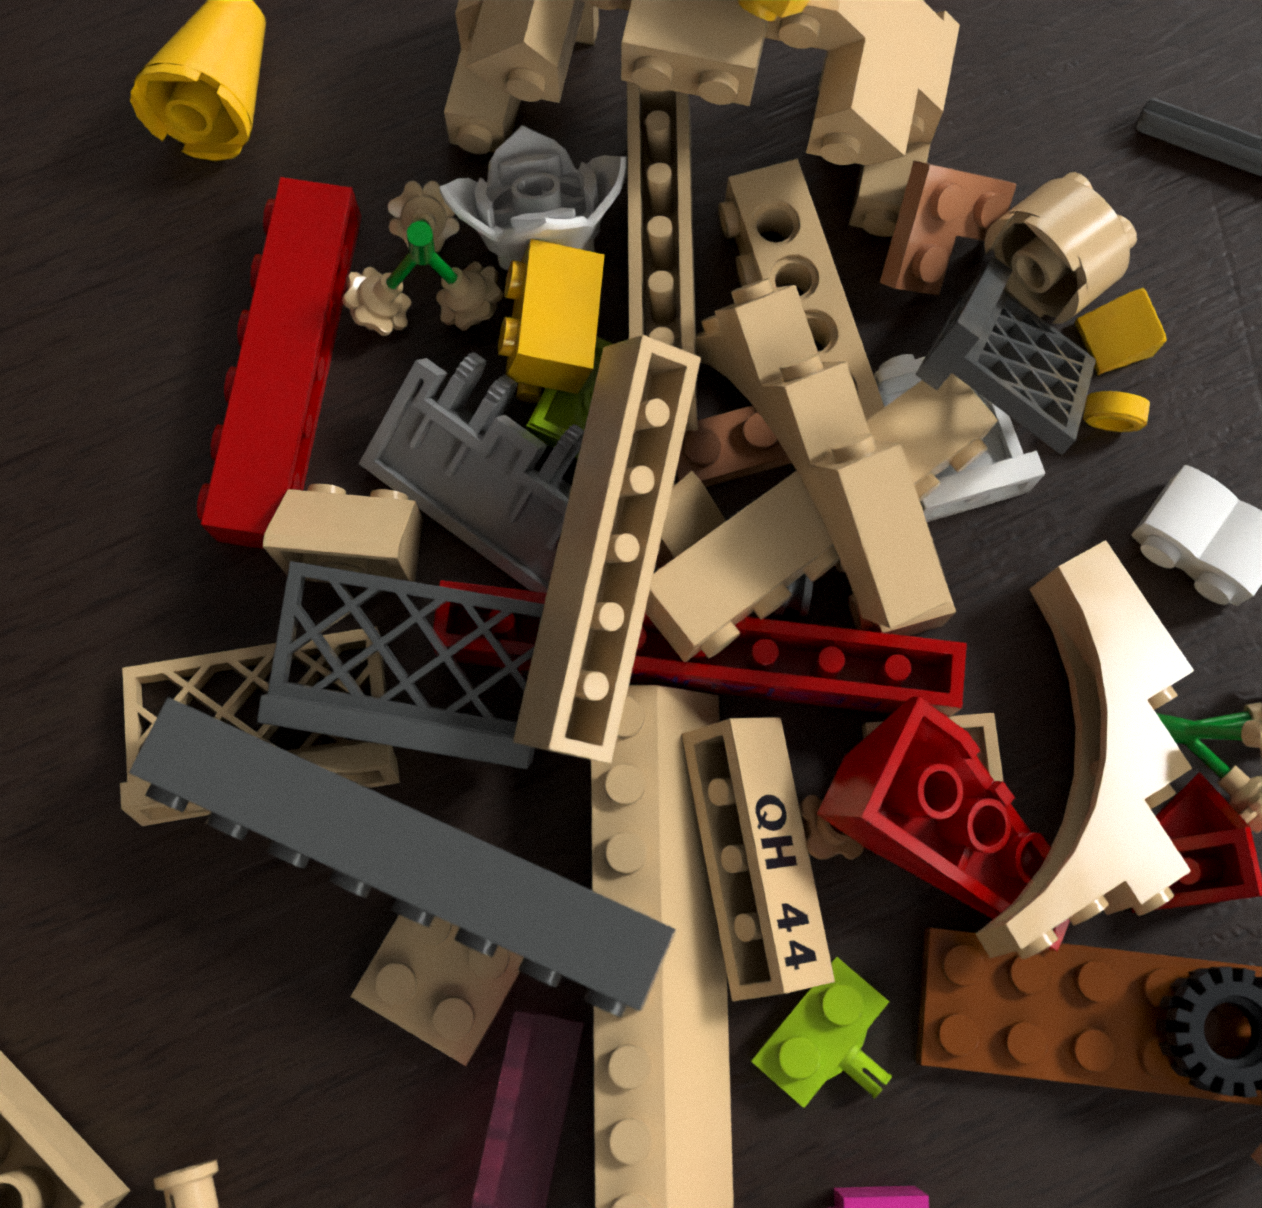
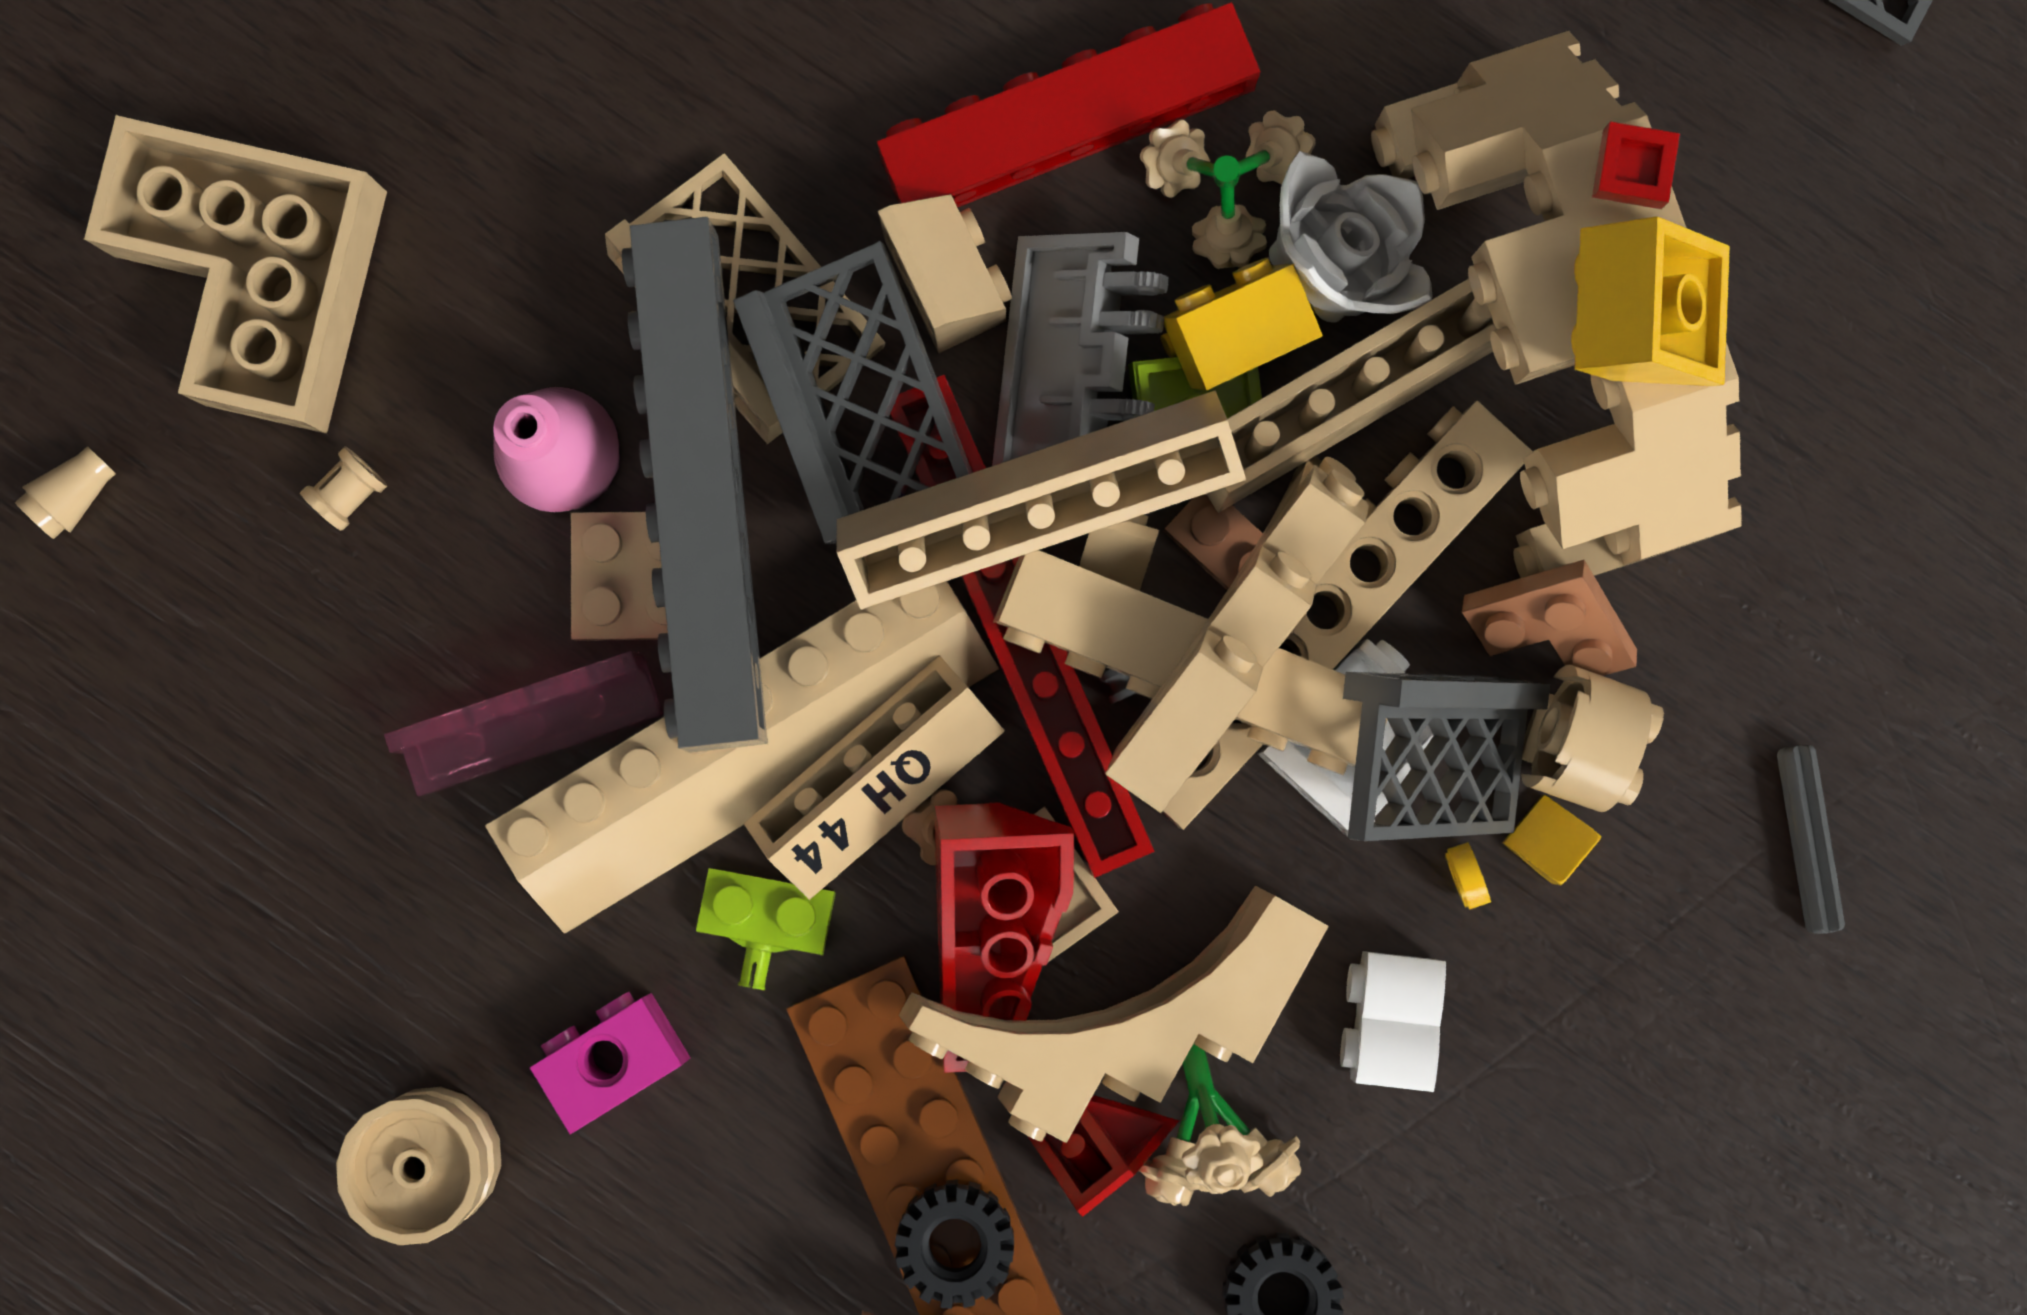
camera: 65 degrees right, 10 degrees up
none -> bright pink cone [493,387,620,512]

